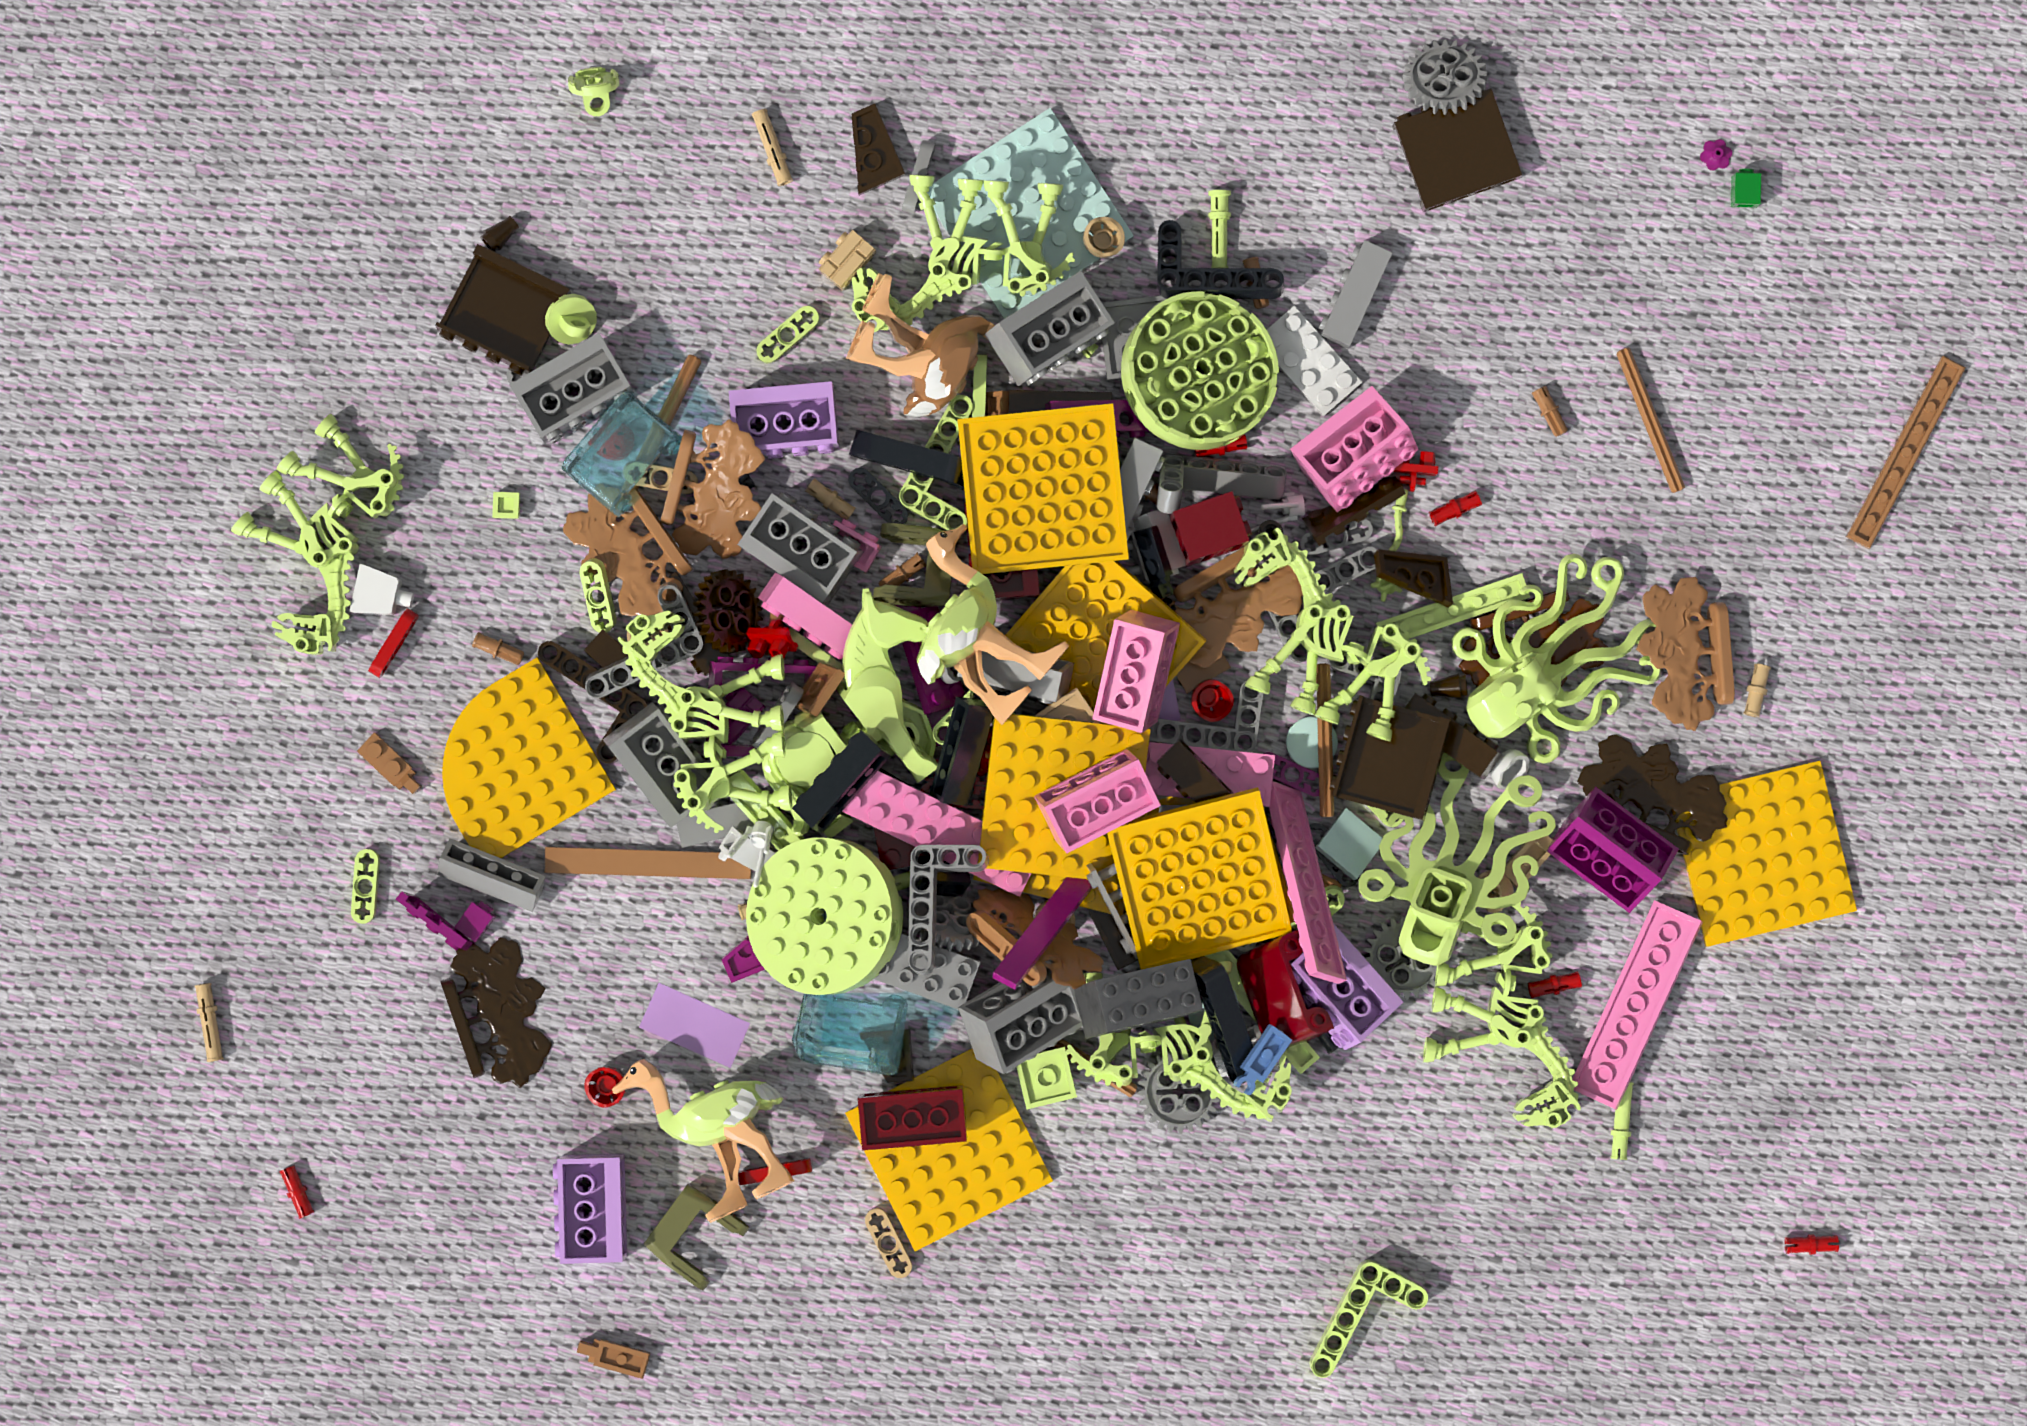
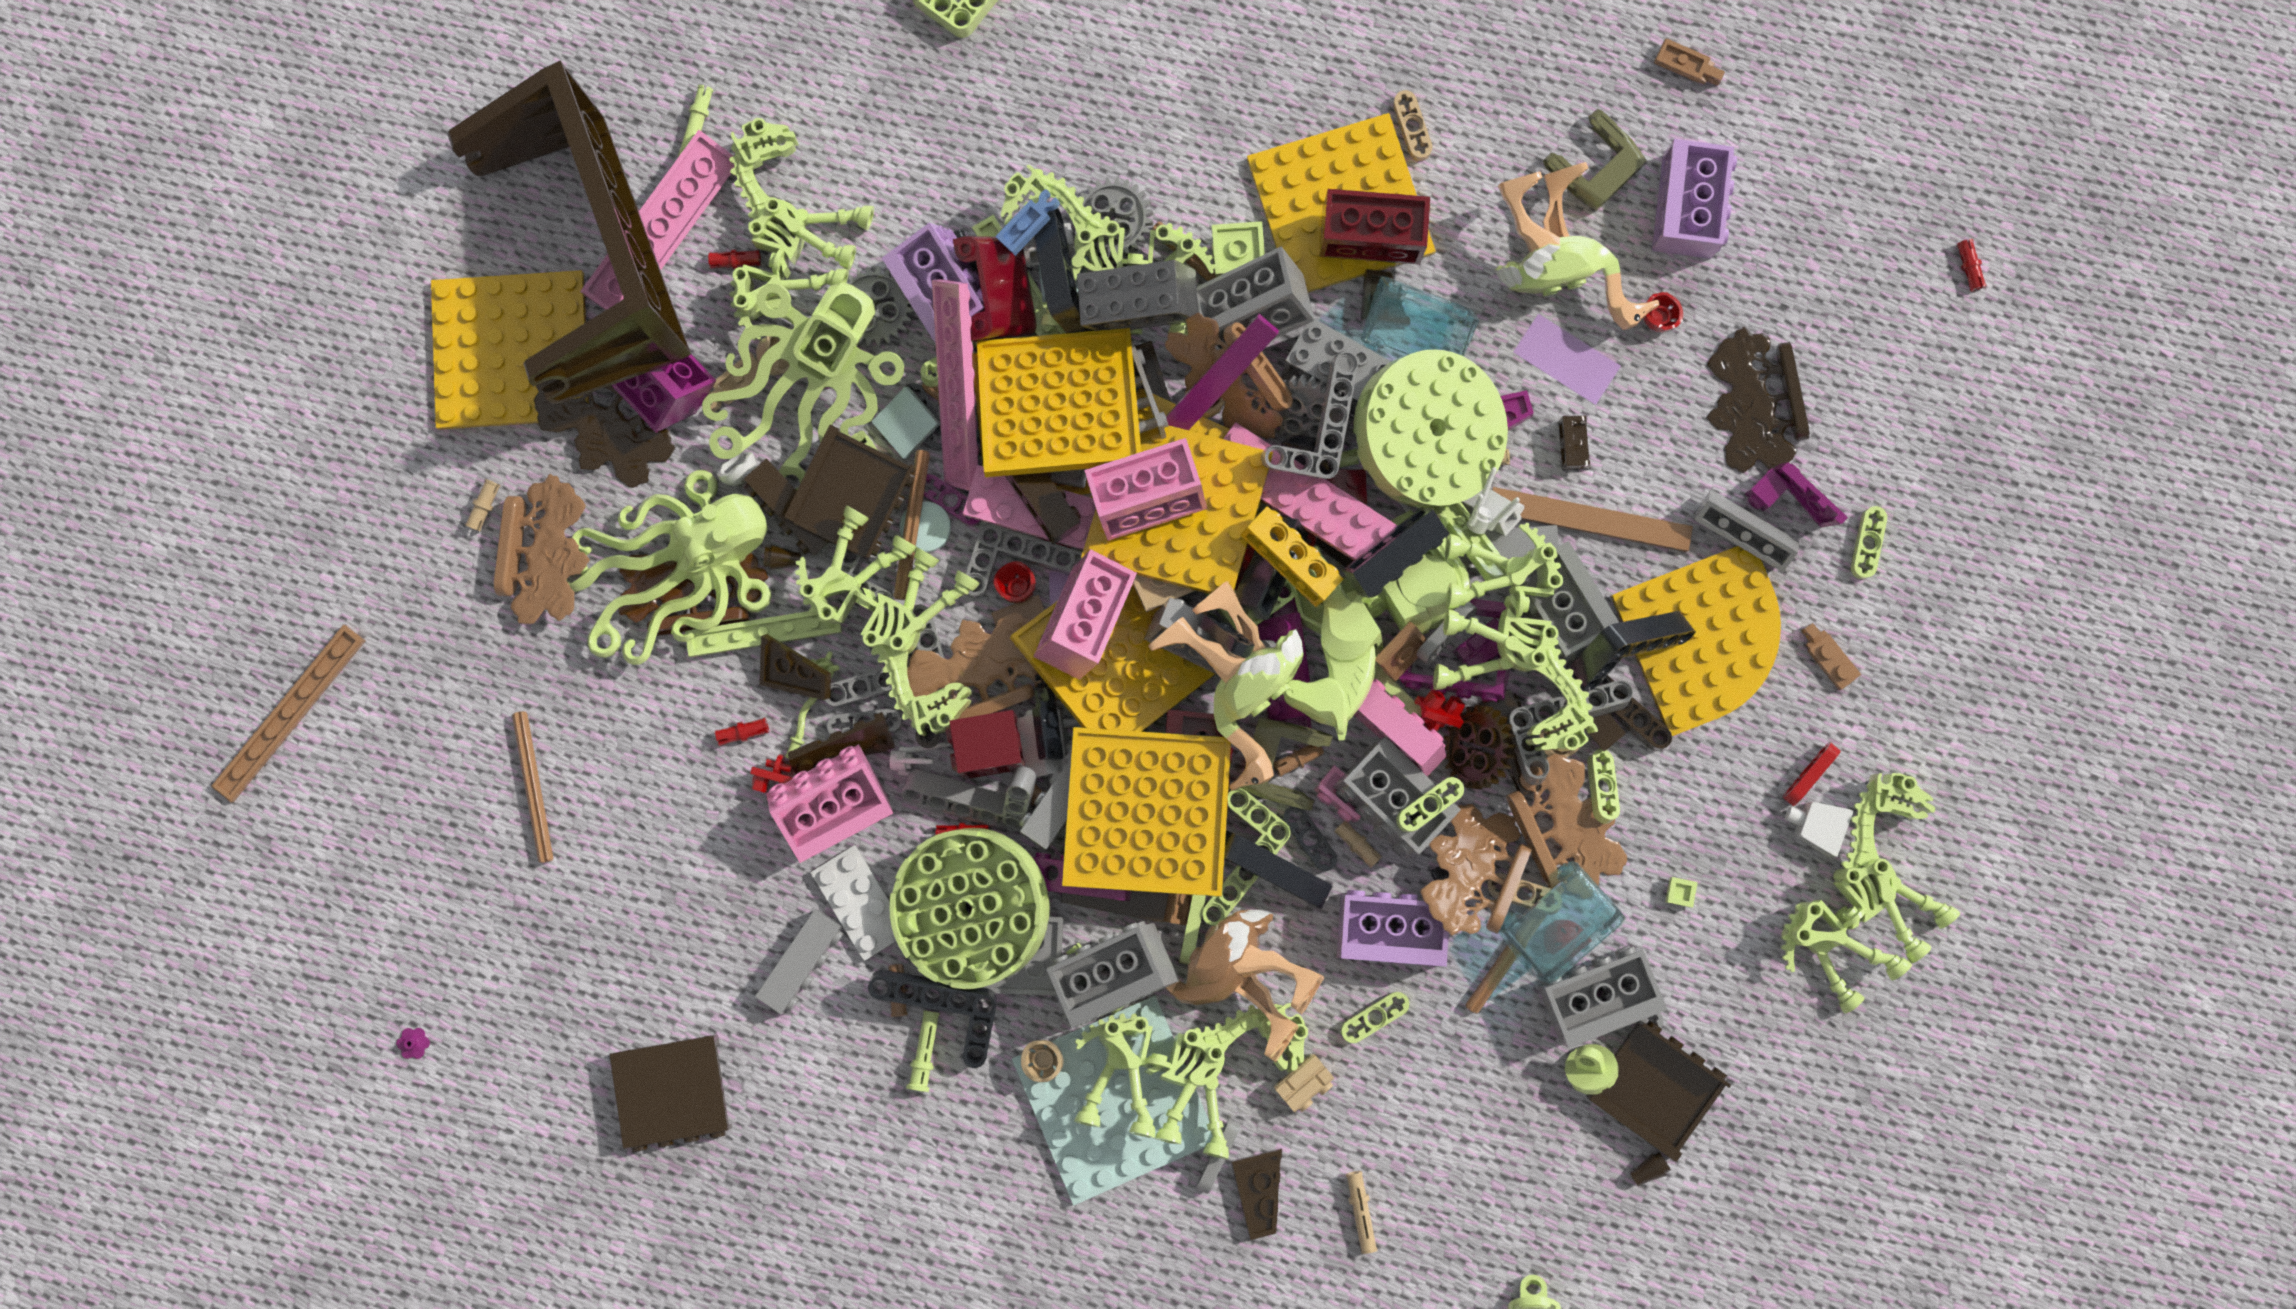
camera: 175 degrees left, 5 degrees down
tan pin [195,983,224,1062] -> none
medium nougat axle [472,632,524,665] -> none
red beam [738,1158,813,1185] -> none
light grey gear [1403,39,1487,115] -> none
medium nougat axle [1531,386,1568,437] -> none
green brick [1731,169,1761,208] -> none
none -> dark brown piece [447,60,691,404]
none -> black beam [1198,612,1255,658]
none -> yellow brick [1240,506,1343,607]
none -> yellowish green beam [1396,777,1464,832]
none -> dark brown hinge [1558,415,1591,471]
none -> black beam [1569,611,1696,692]

